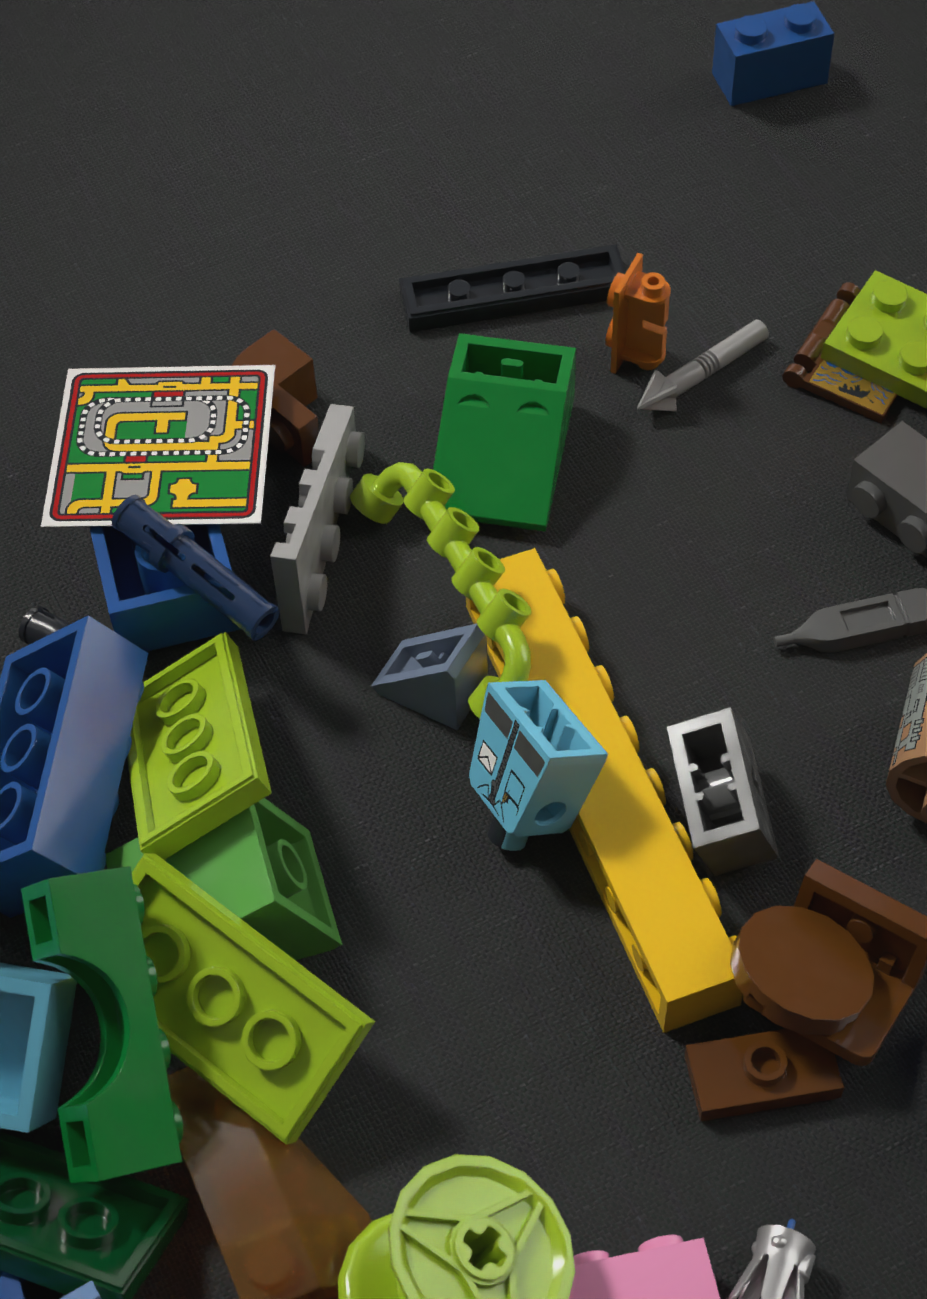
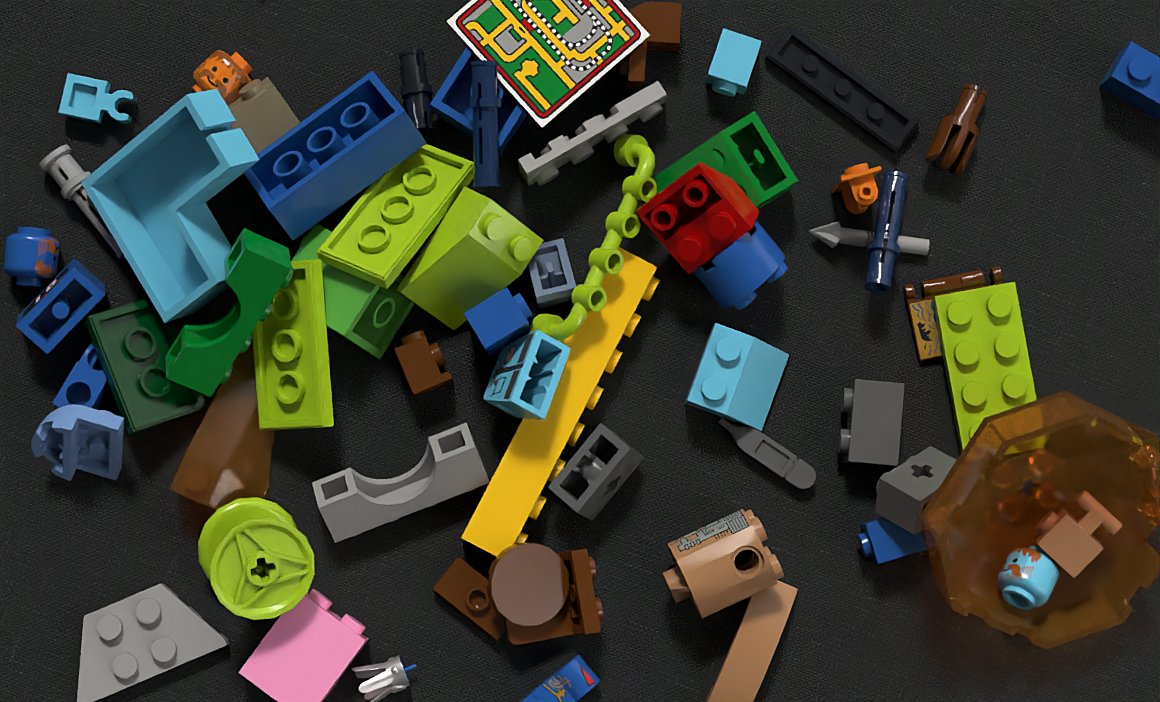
camera: 40 degrees right, 30 degrees up
none -> light grey arch [312,422,490,543]
none -> reddish brown brick [395,330,453,397]
none -> lime slope [396,186,544,330]
none -> blue brick [464,287,533,360]
none -> red slope [636,162,760,275]
none -> medium azure slope [685,323,789,431]
none -> blue brick [692,220,788,310]
none -> medium azure brick [705,28,762,97]
none -> dark blue pin [865,171,909,293]
none -> reddish brown arm [924,84,988,177]

